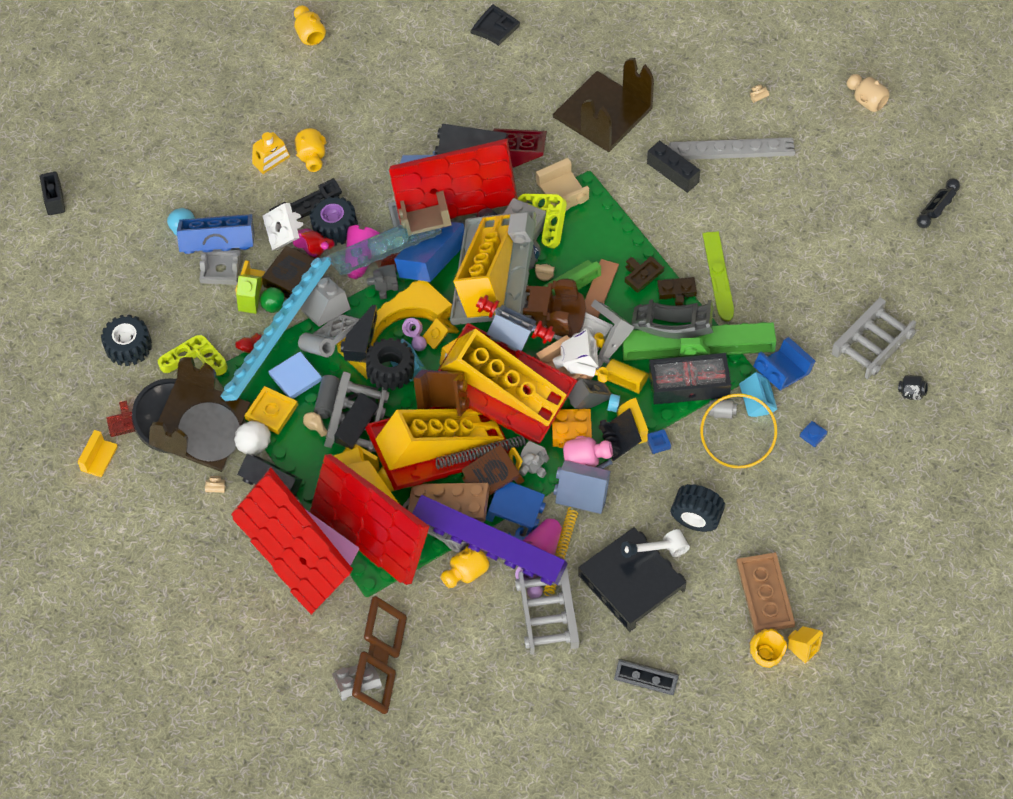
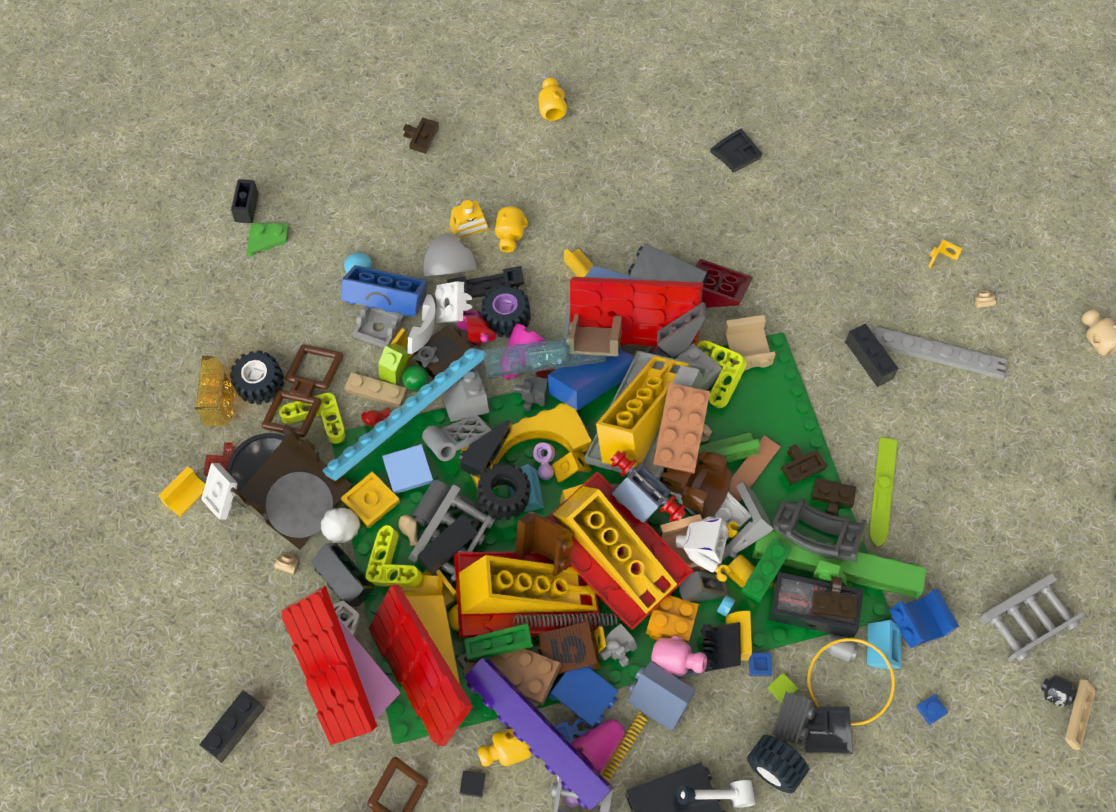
camera: 15 degrees right, 5 degrees up
dark brown piece [553,58,654,152] -> none
none -> clear yellow brick [195,355,235,426]
none -> black brick [199,690,265,763]
none -> white plate [201,463,237,520]
none -> bright green wing [247,223,289,257]
none -> reddish brown bar [261,344,344,438]
none -> tan plate [344,372,407,407]
none -> neon yellow beam [365,525,423,588]
none -> dark brown plate [403,117,439,154]
none -> white slope [408,294,435,354]
none -> dark grey plate [414,346,439,368]
none -> light grey brick [423,233,477,276]
none -> black tile [459,770,486,798]
none -> green plate [464,623,533,663]
none -> yellow panel [564,249,593,277]
none -> nougat plate [652,383,710,474]
none -> dark grey slope [657,302,706,358]
none -> green plate [741,538,792,603]
none -> lime tile [767,673,799,704]
none -> dark grey brick [772,692,816,745]
none -> black plate [806,707,853,754]
none -> dark brown plate [811,577,858,620]
none -> yellow bracket [928,239,962,268]
none -> tan tile [1065,679,1096,750]

